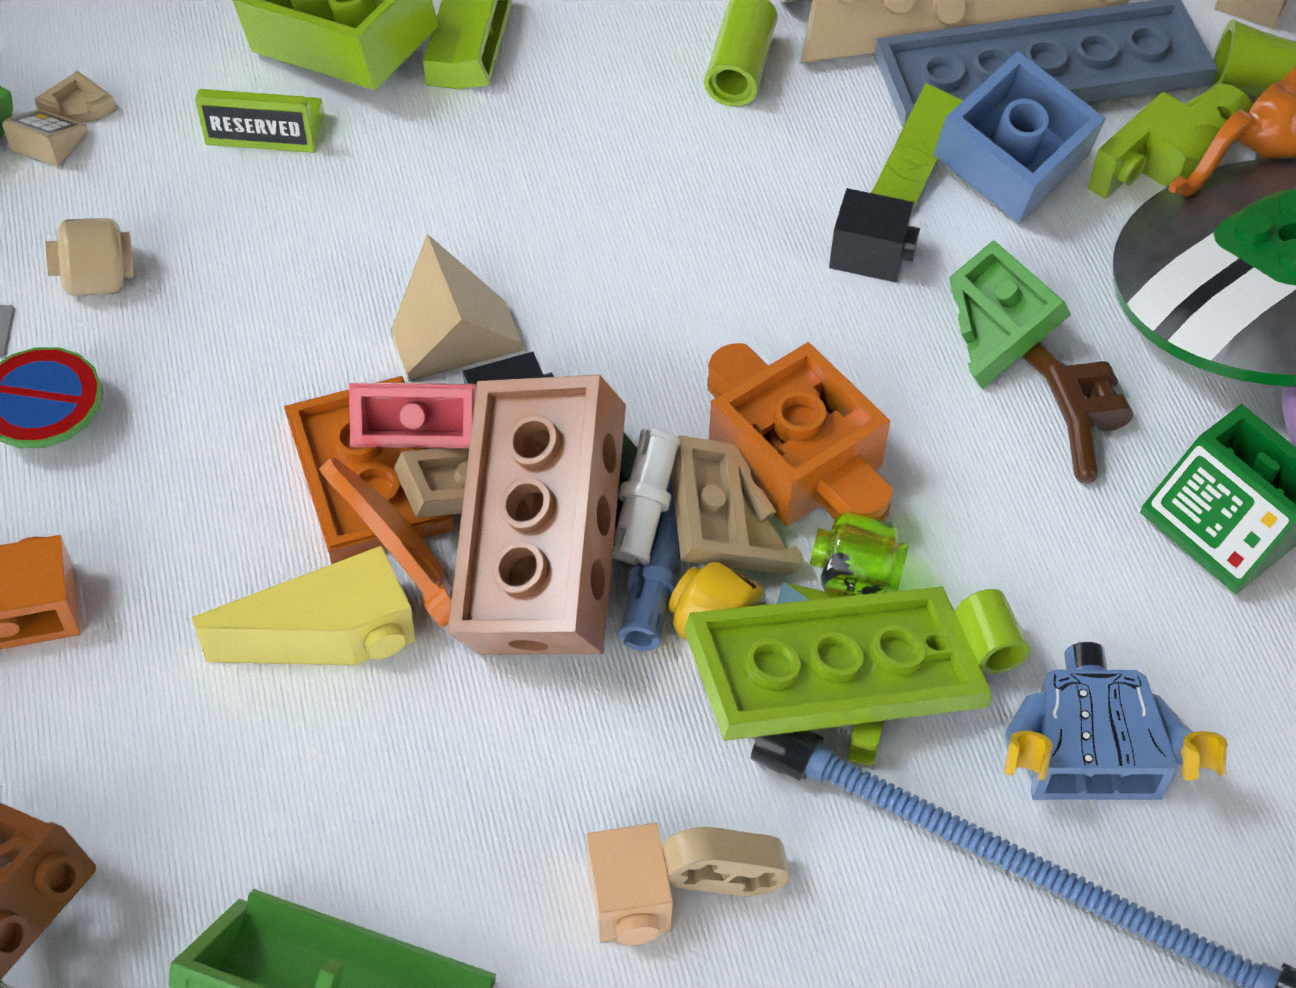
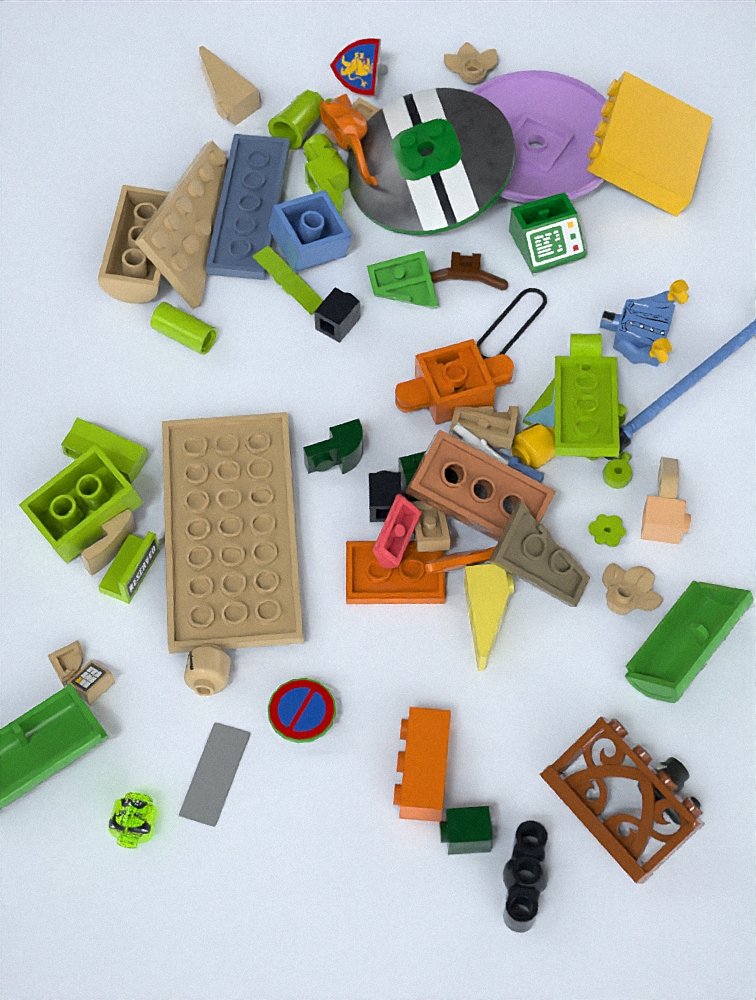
camera: 70 degrees left, 5 degrees up
tan slope [391,234,523,381] -> none
clear neon green head [810,512,909,597] -> none
none -> tan slope [80,508,135,577]
none -> tan plate [162,412,304,654]
none -> dark green brick [303,418,363,475]
none -> black piece [476,288,547,359]
none -> dark tan wing [489,502,590,607]
none -> lime plant [588,514,626,547]
none -> lime piece [602,452,633,489]
none -> tan plate [602,563,663,615]

